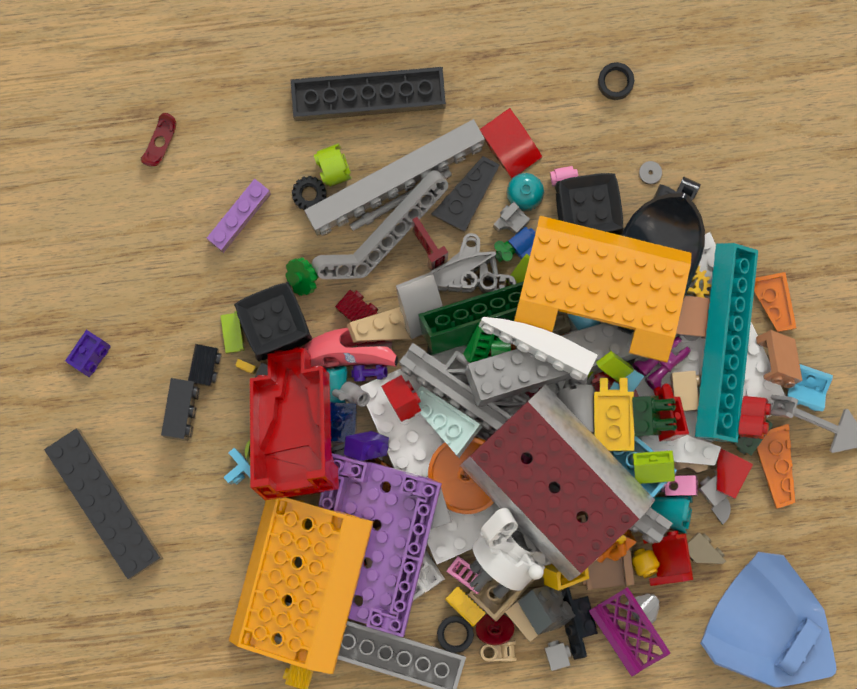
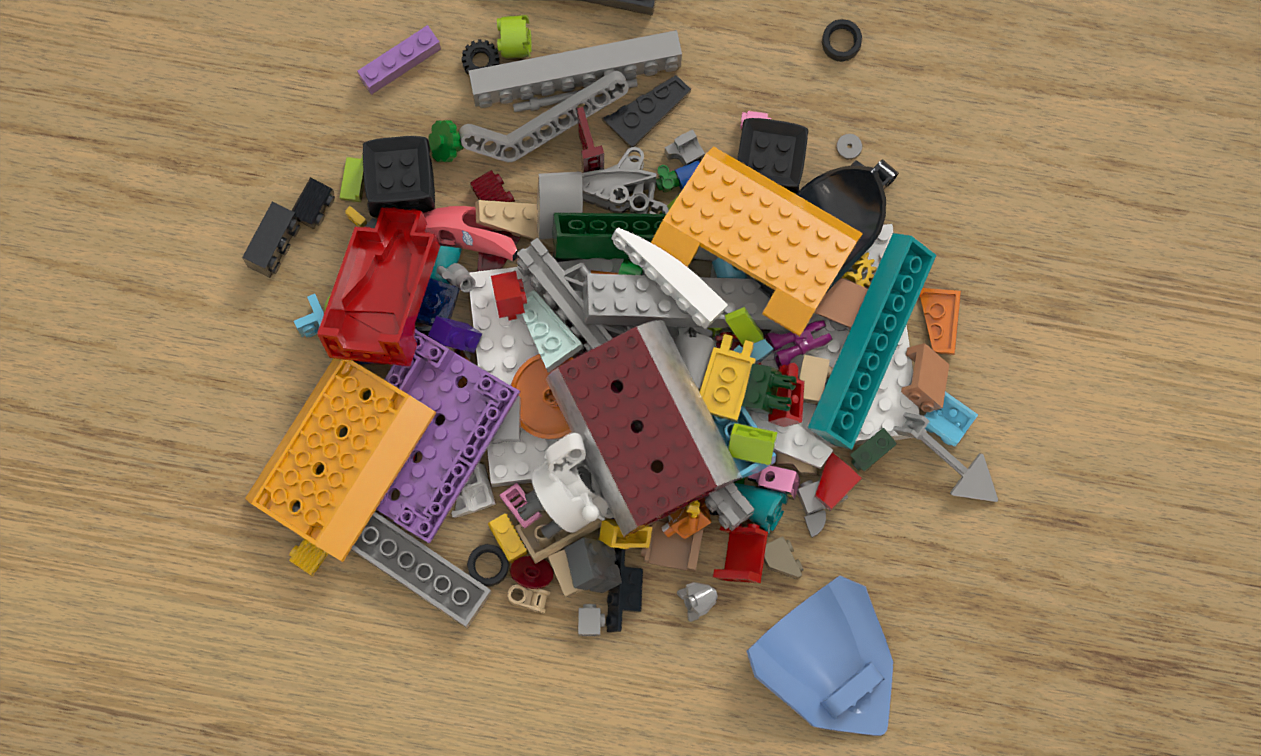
camera: 15 degrees right, 5 degrees down
black brick [44,428,163,580] -> none
dark purple bracket [65,329,111,377] -> none
dark purple bar [351,365,388,381] -> none
green slope [463,323,494,363] -> none
red slope [479,108,543,179] -> none
teal cylinder [506,173,544,212] -> none
magenta fence [589,587,671,677] -> none
yellow head [631,548,659,578] -> none
red brick [738,396,771,439] -> none
orange wing [756,424,795,509] -> none

